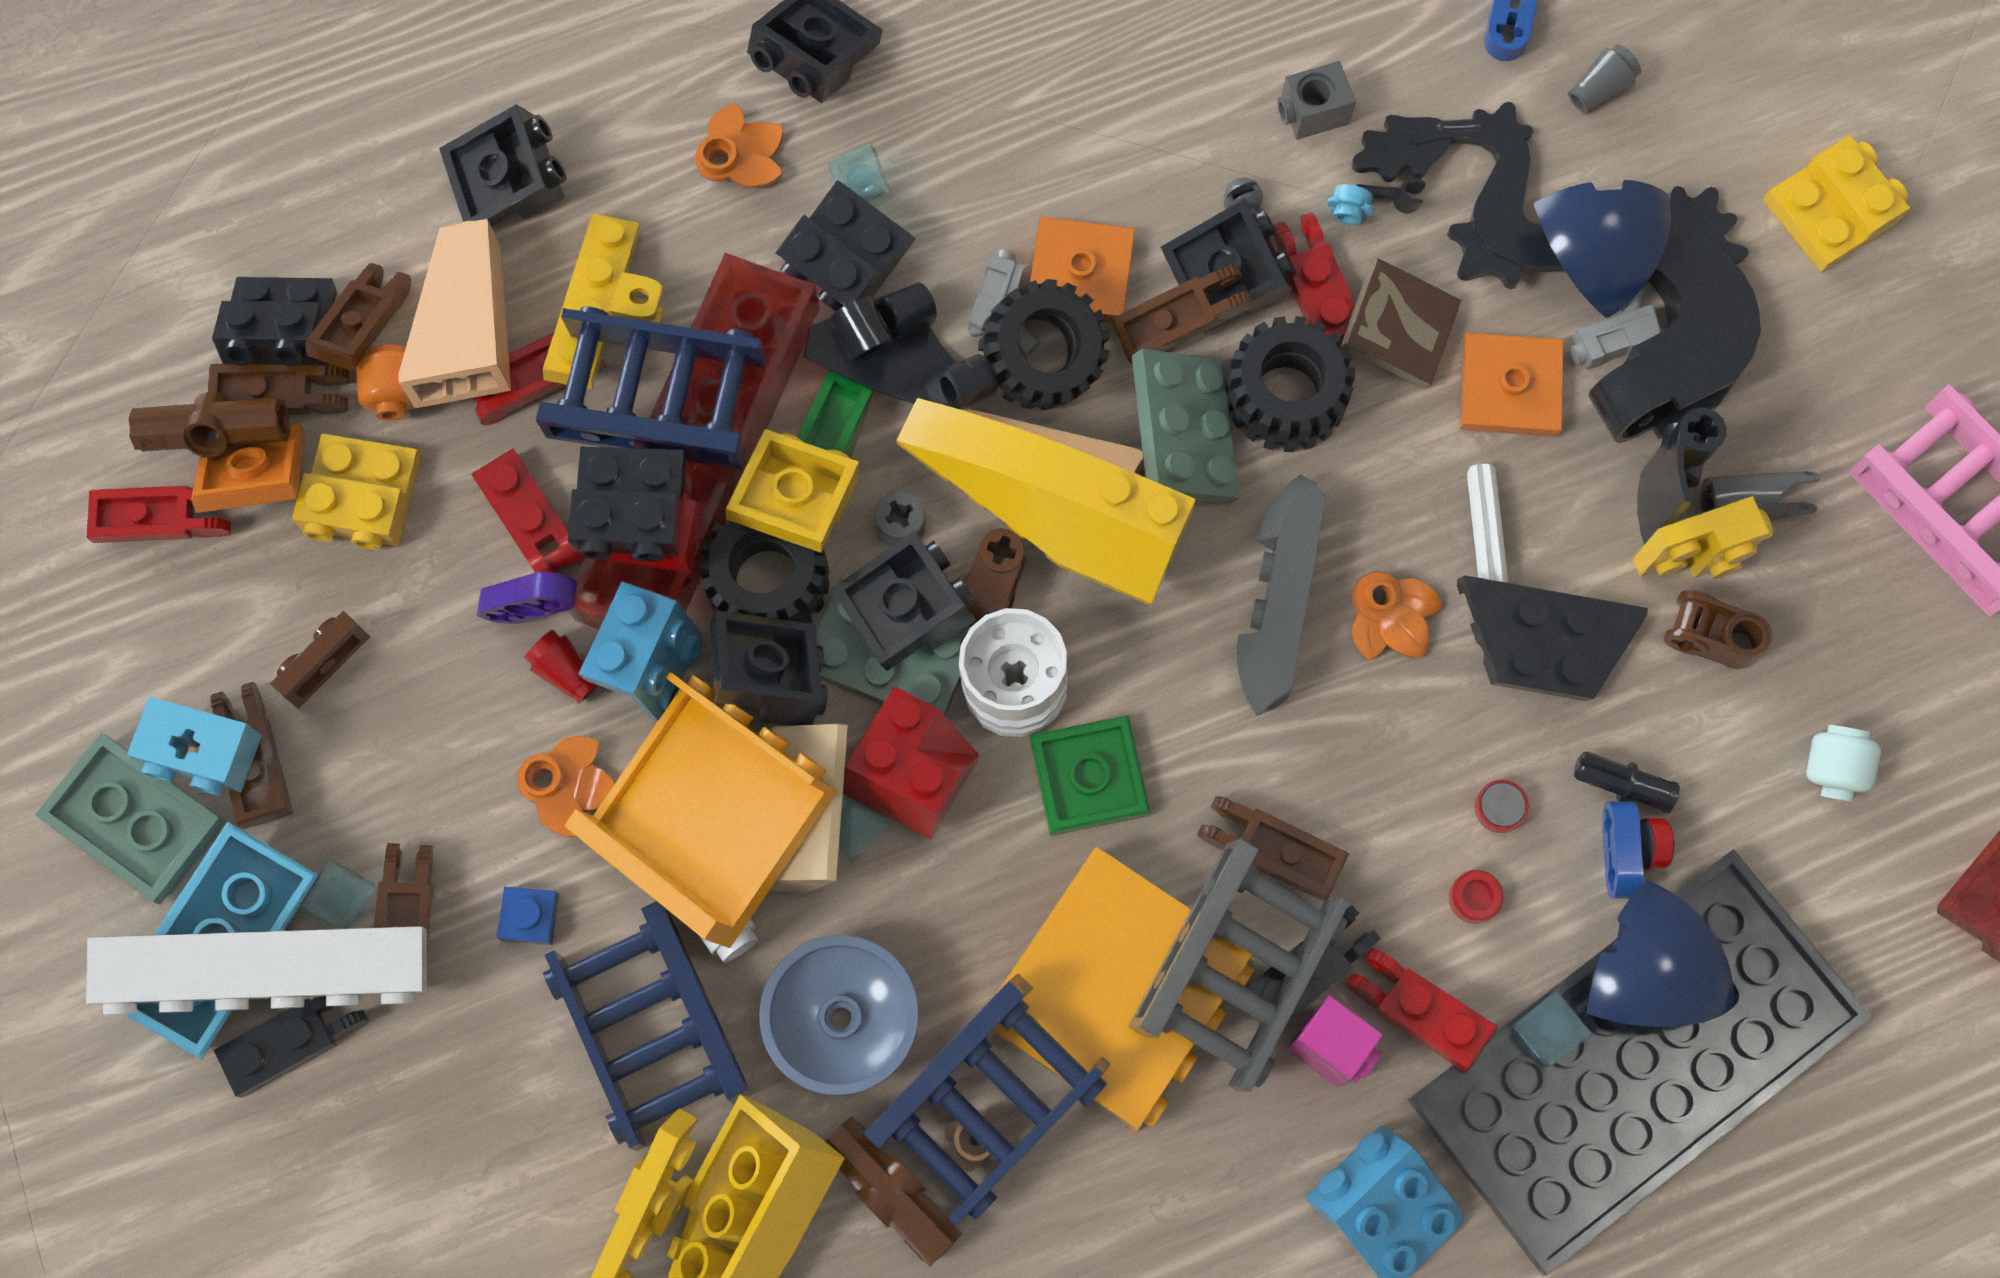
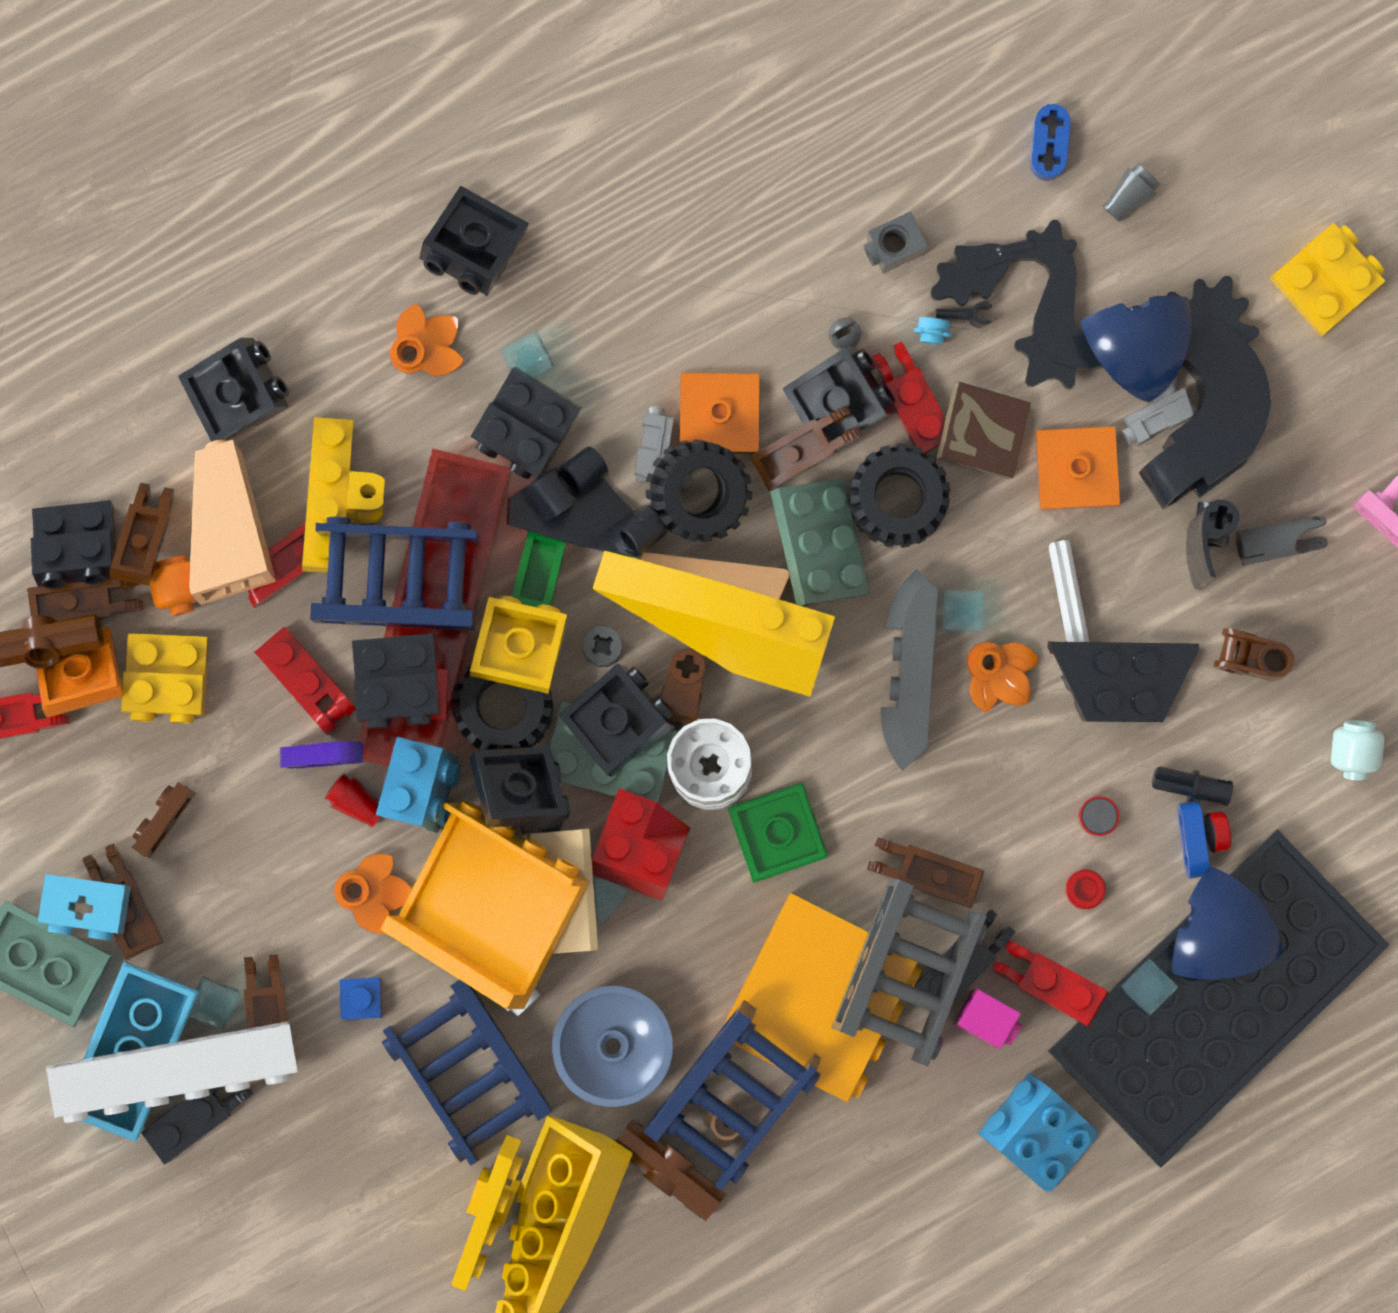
camera: 10 degrees left, 10 degrees up
yellow plate [1633,496,1773,579] -> none
none -> clear light blue plate [942,590,984,632]

